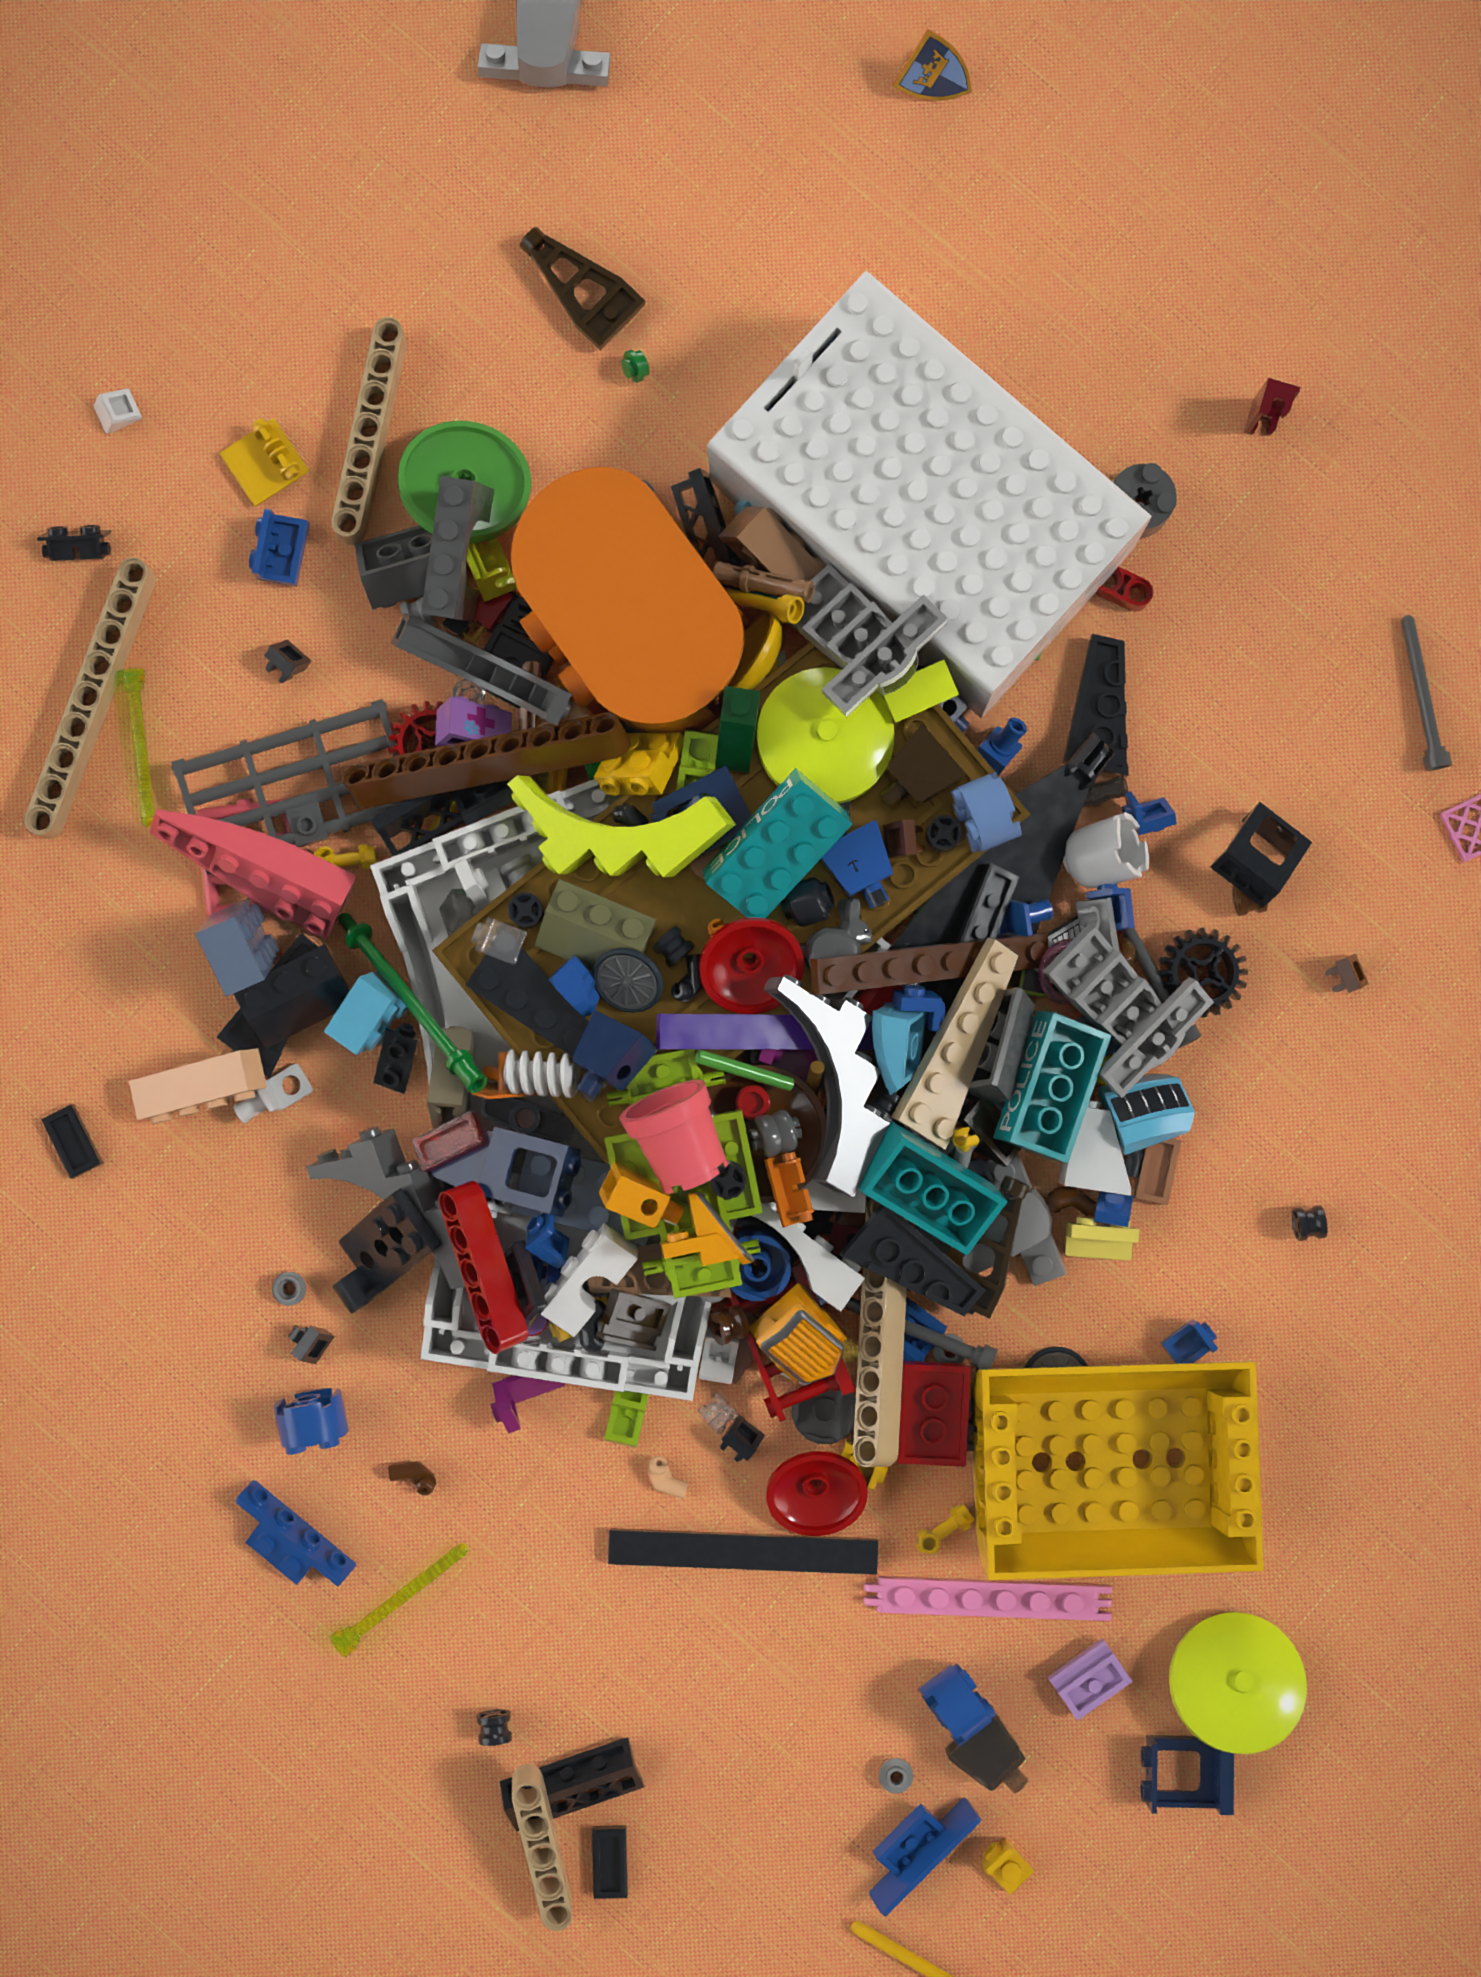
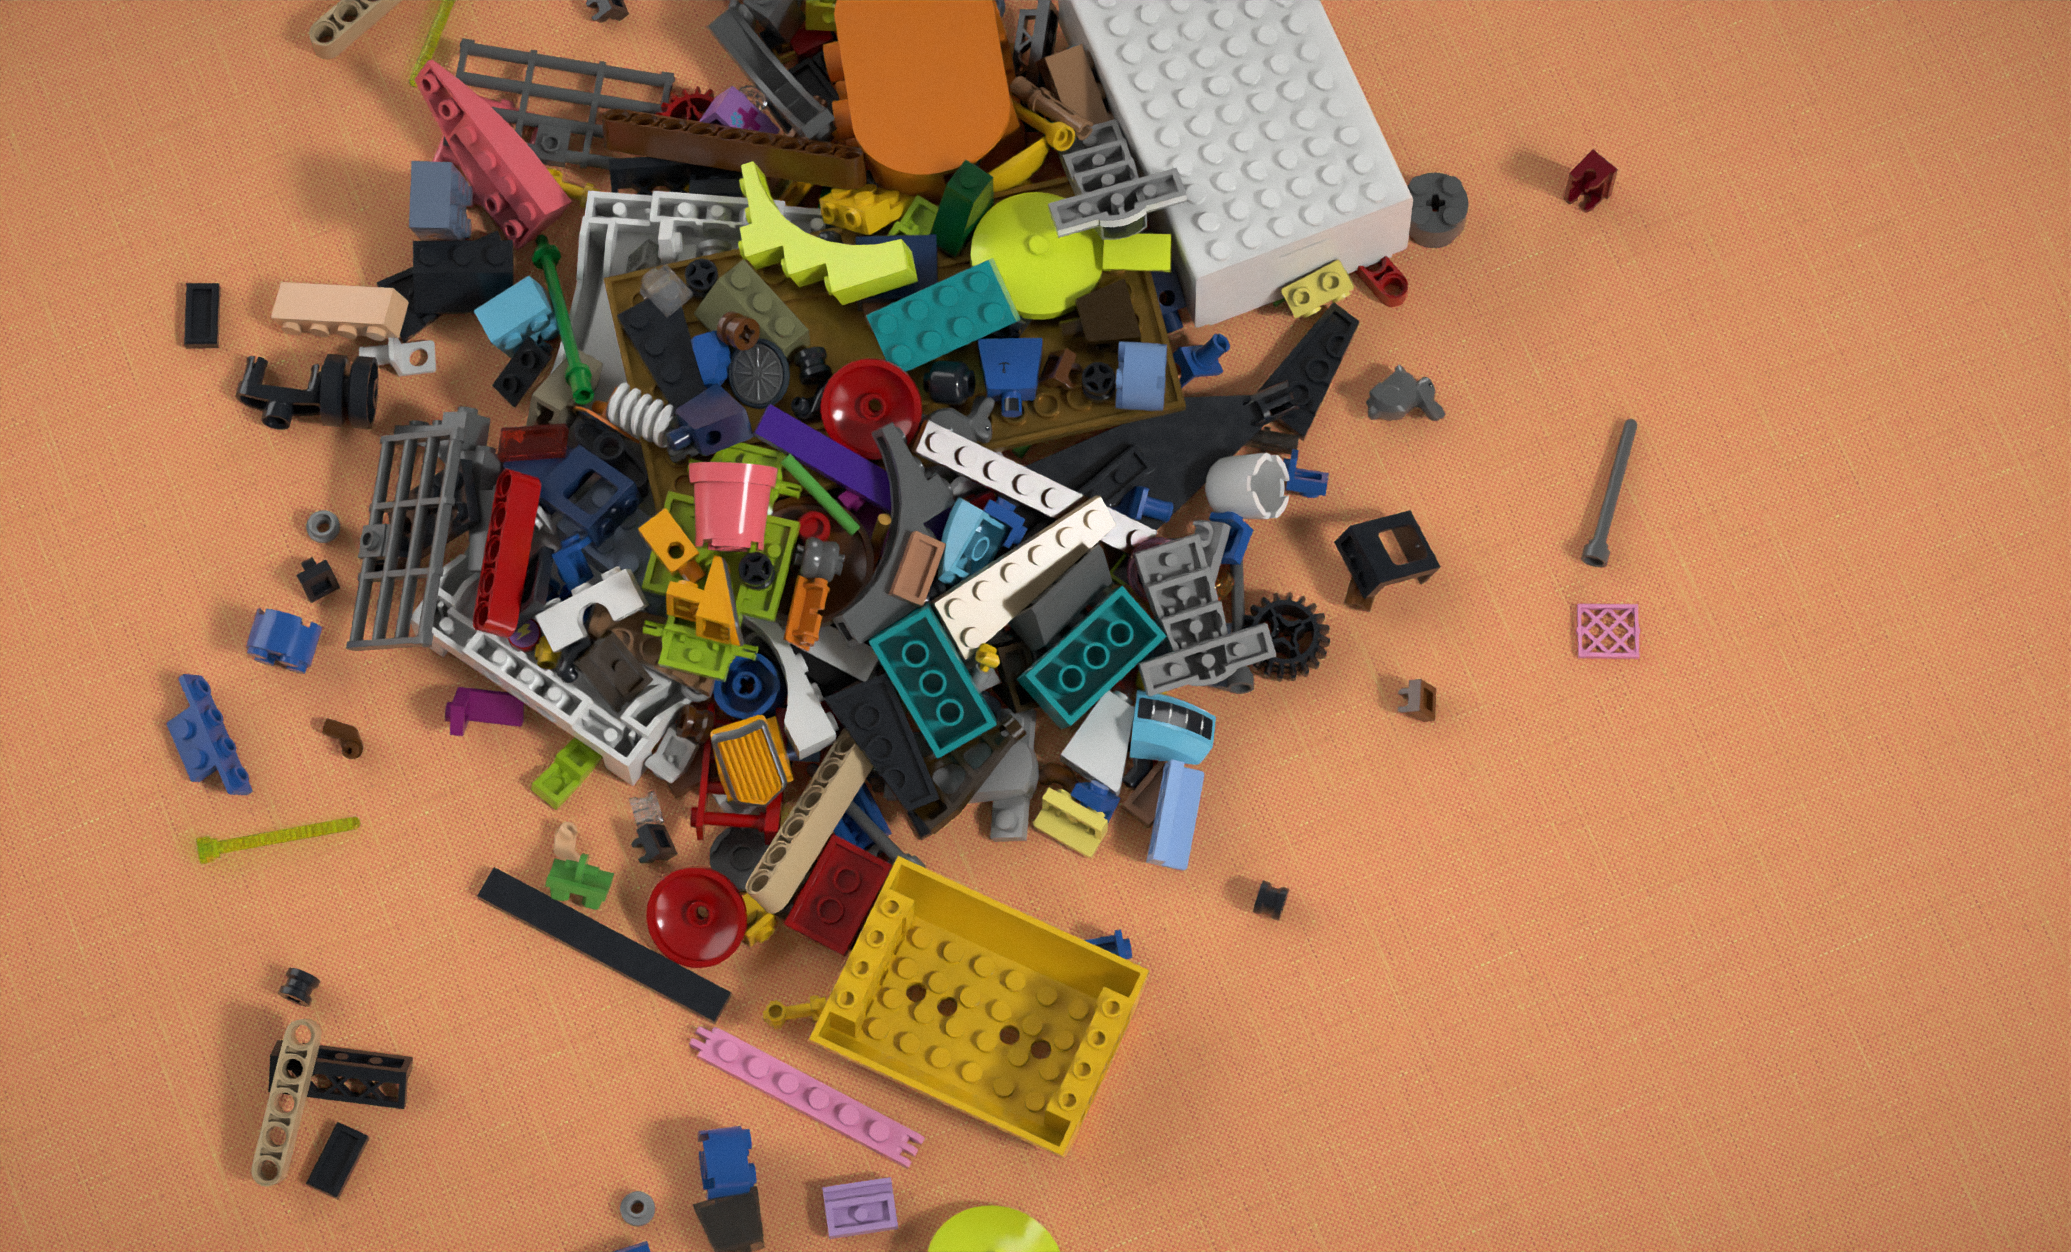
camera: 30 degrees right, 15 degrees down
none -> black connector [235,356,324,430]
none -> black wheel [320,354,379,429]
none -> dark grey door [346,427,467,651]
none -> bright green hips [545,853,614,910]
none -> reddish brown wheel [717,311,760,351]
none -> nougat tile [888,531,946,608]
none -> light blue panel [1146,760,1204,871]
none -> light yellow bracket [1281,259,1354,319]
none -> dark grey animal [1366,364,1446,421]

